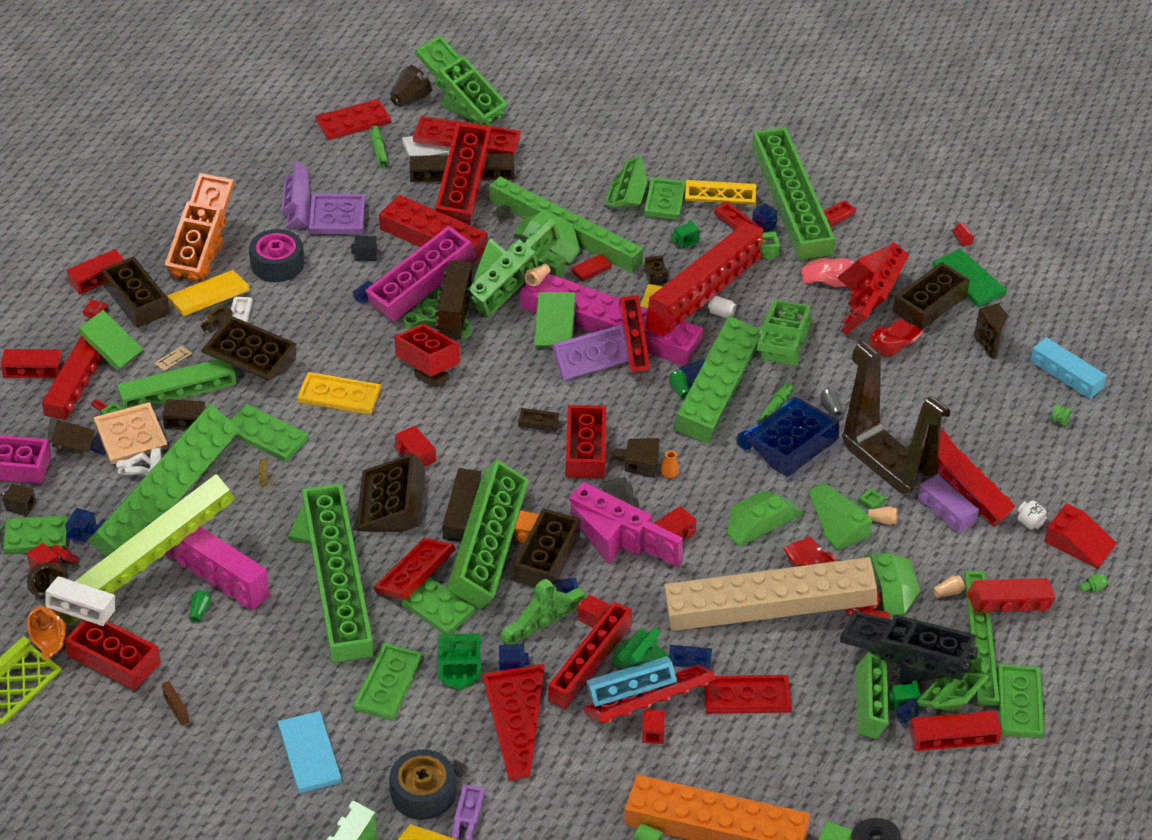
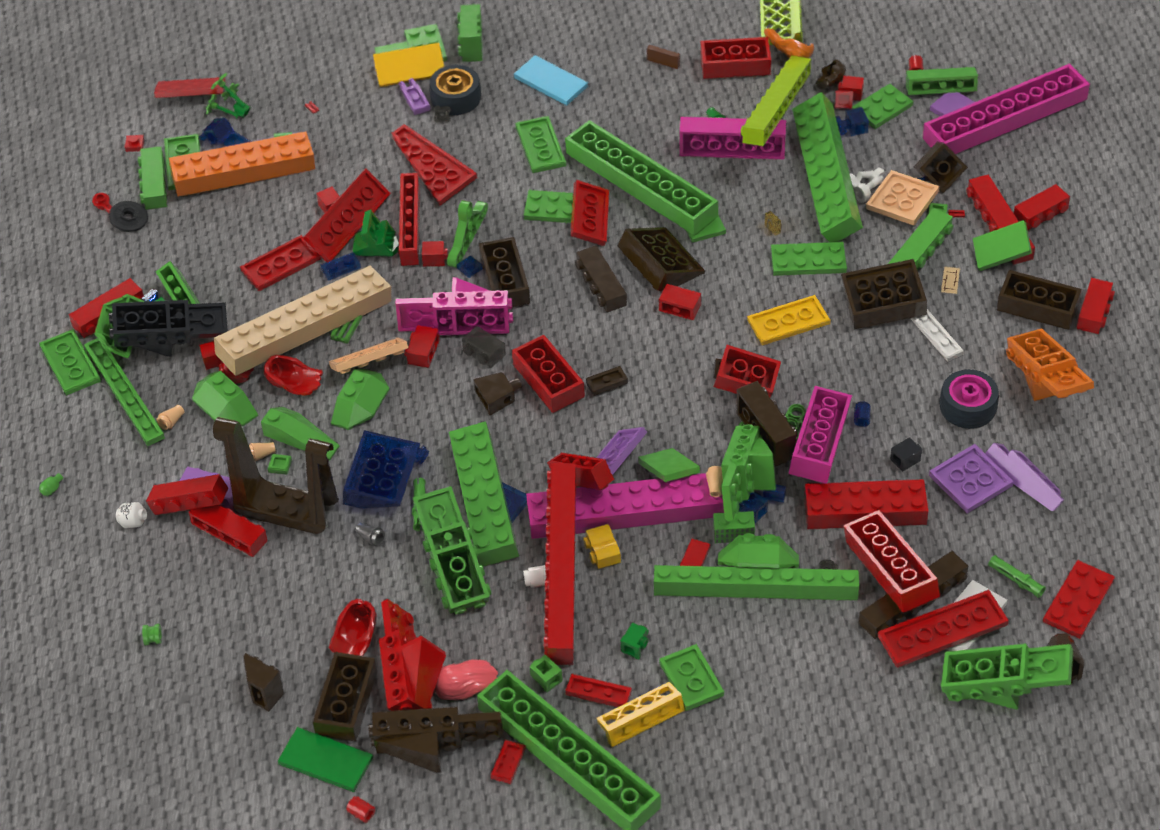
camera: 150 degrees right, 5 degrees up
dark brown brick [2,484,36,516] -> none
white brick [46,576,115,626] -> none
red tile [83,299,108,318] -> none
dark brown brick [162,399,206,430] -> none
yellow tile [167,270,250,316] -> none
dark brown plate [200,305,234,333] -> none
green piece [437,633,481,691] -> none
bright green brick [447,459,529,609] -> none
clear blue brick [499,644,529,671] -> none
orange brick [513,510,539,543] -> none
medium azure brick [586,656,677,707] -> none
bright green wedge [604,156,648,209] -> none
dark brown brick [644,255,667,284] -> none
orange cone [660,450,680,479] -> none
green cone [669,370,690,399] -> none
clear blue brick [752,203,778,233] -> none
red brick [967,578,1056,613] -> none
medium azure brick [1030,337,1107,399] -> none
red slope [1044,503,1117,569] -> none
none -> light nougat plate [329,337,408,374]
none -> dark brown wedge [368,707,503,773]

